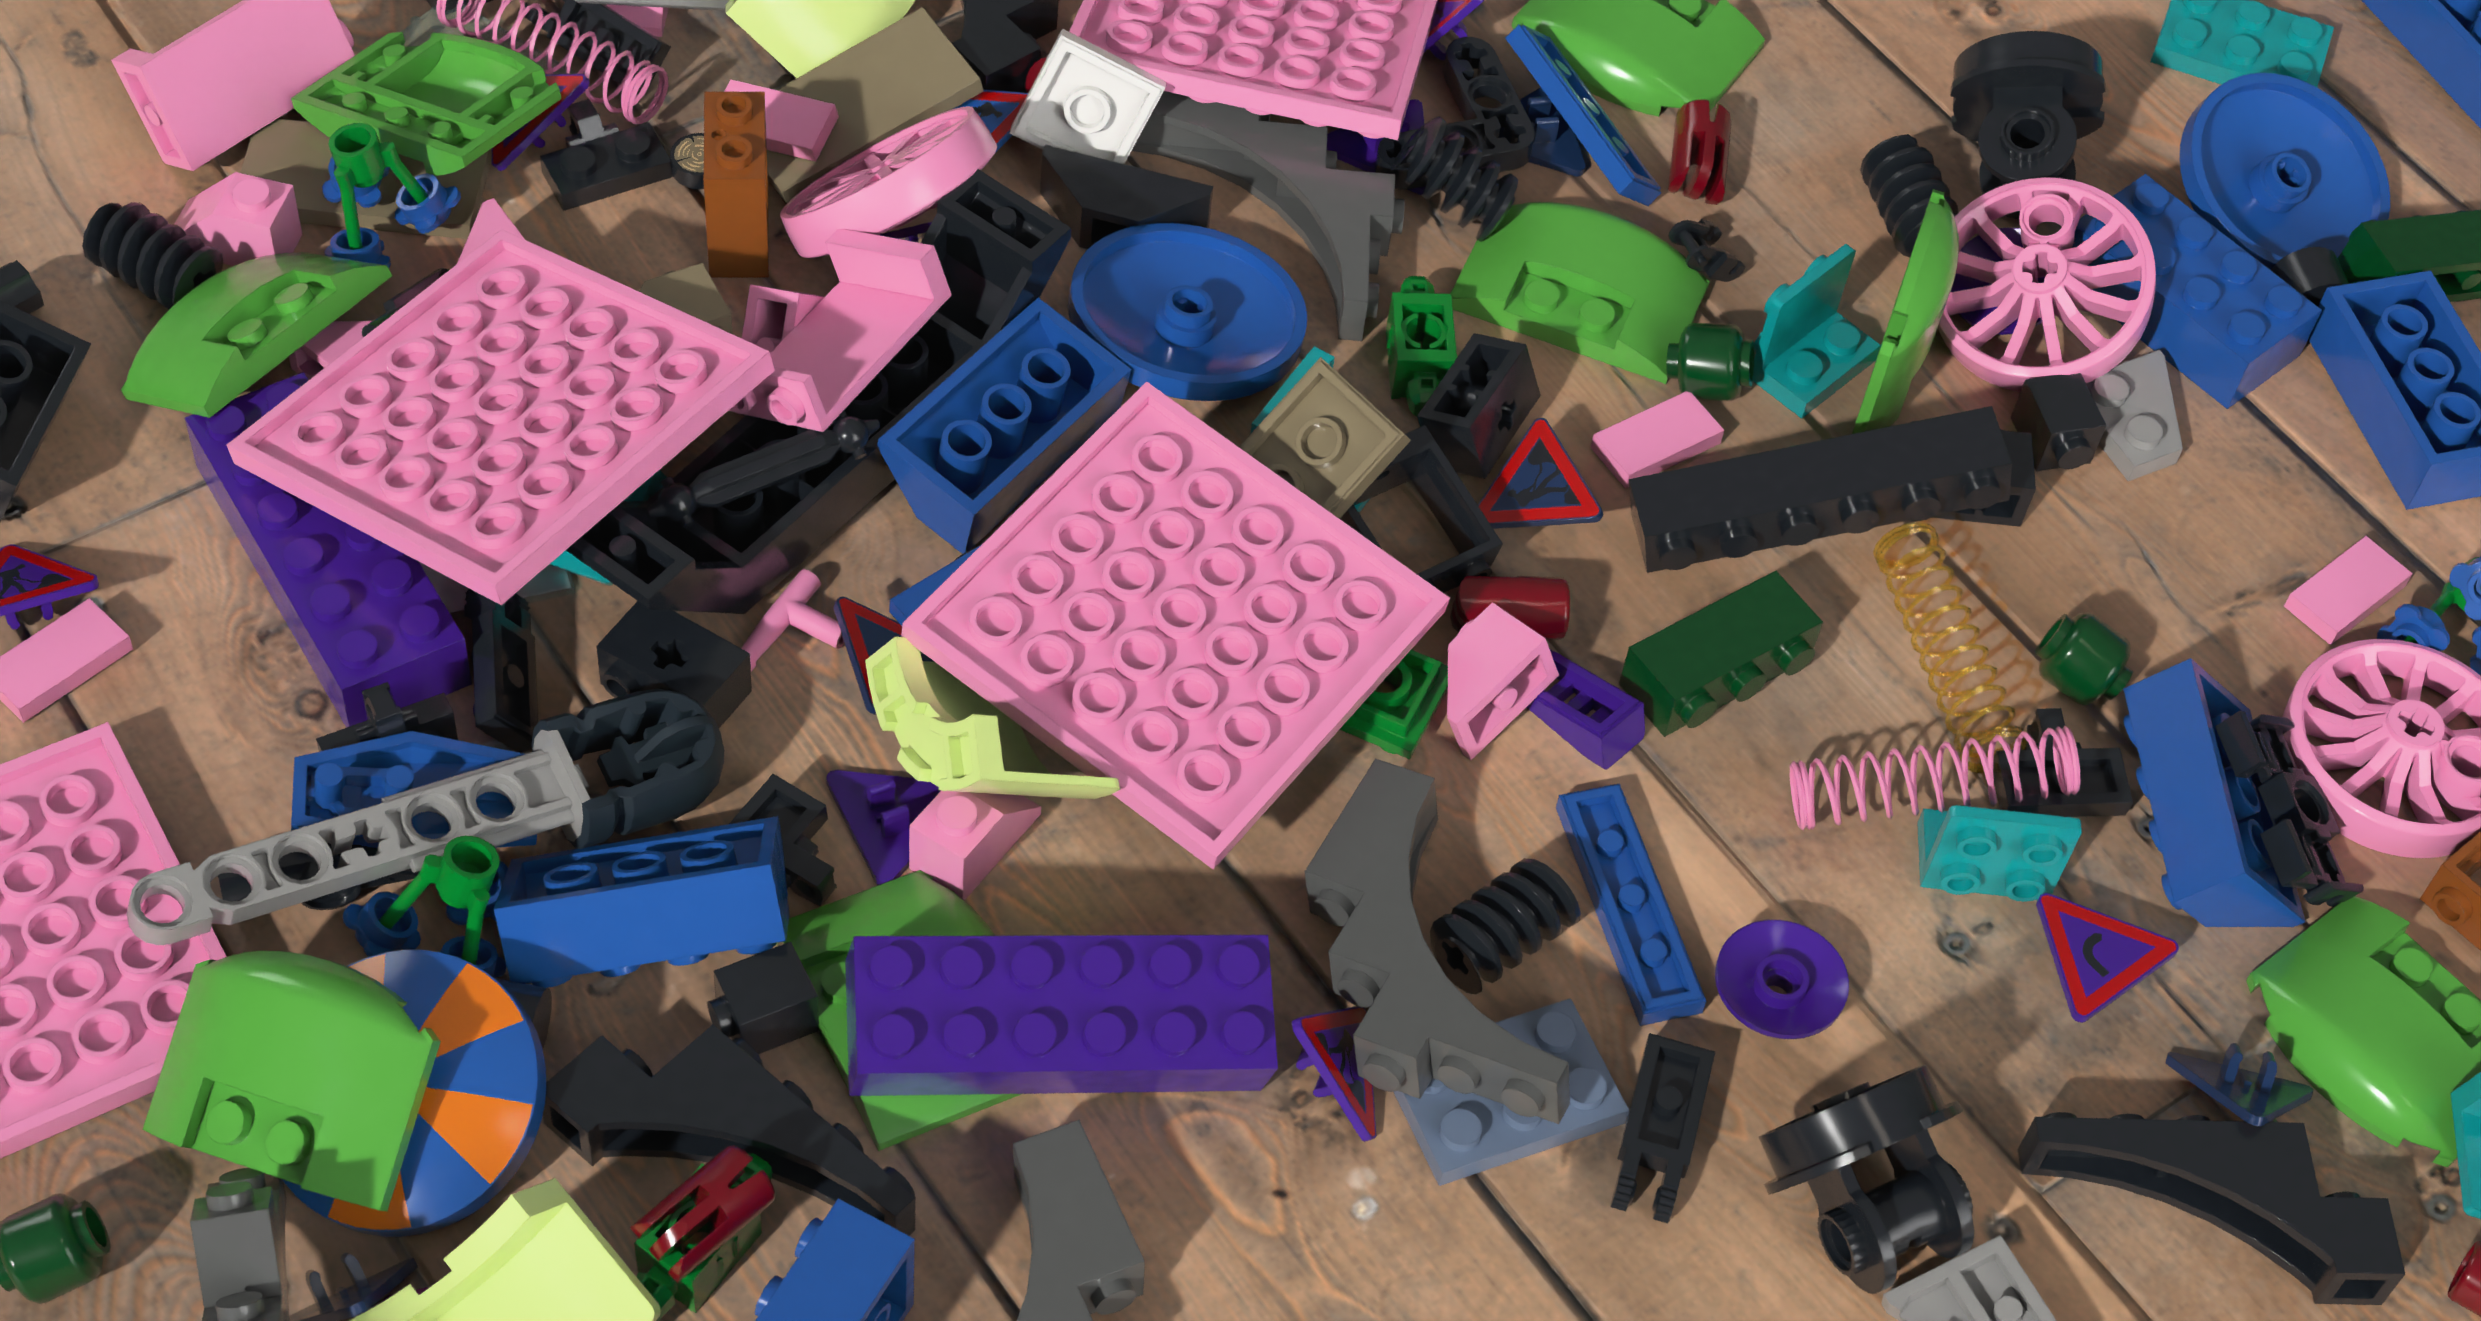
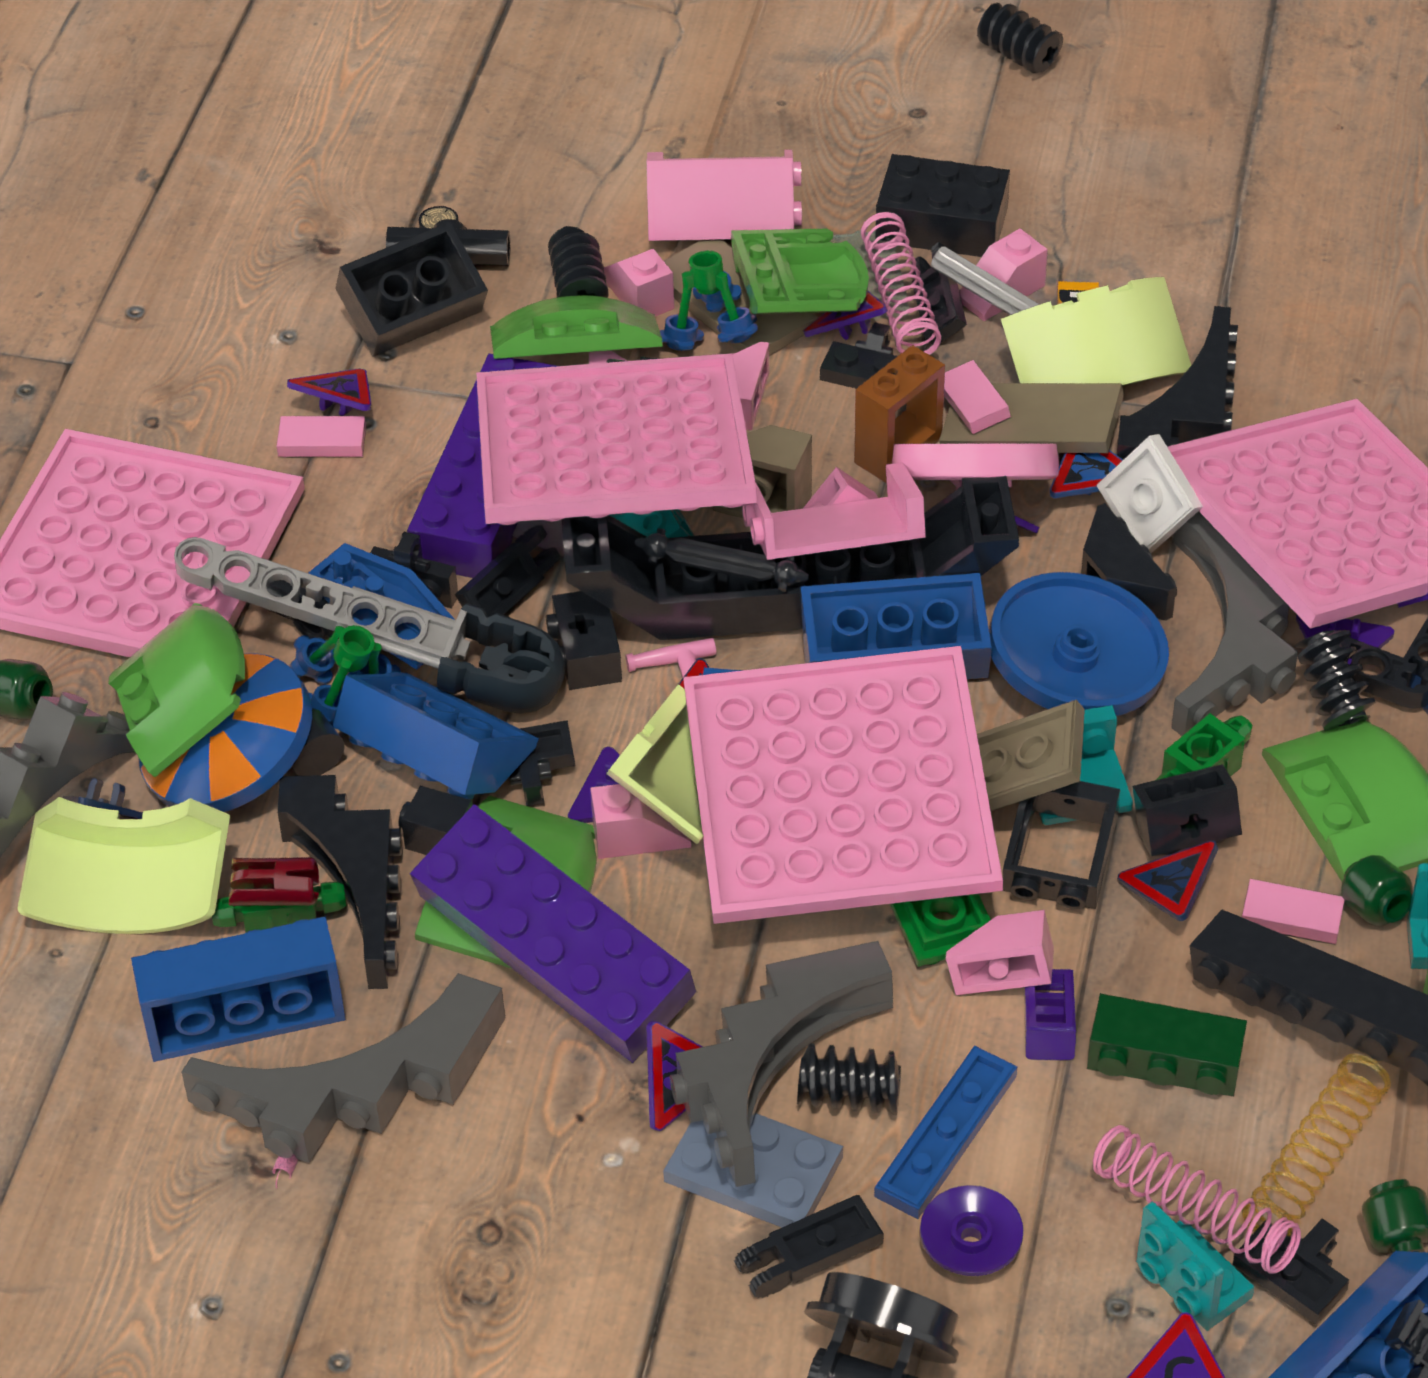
camera: 55 degrees right, 5 degrees down
dark red arm [1450,576,1570,640] -> none

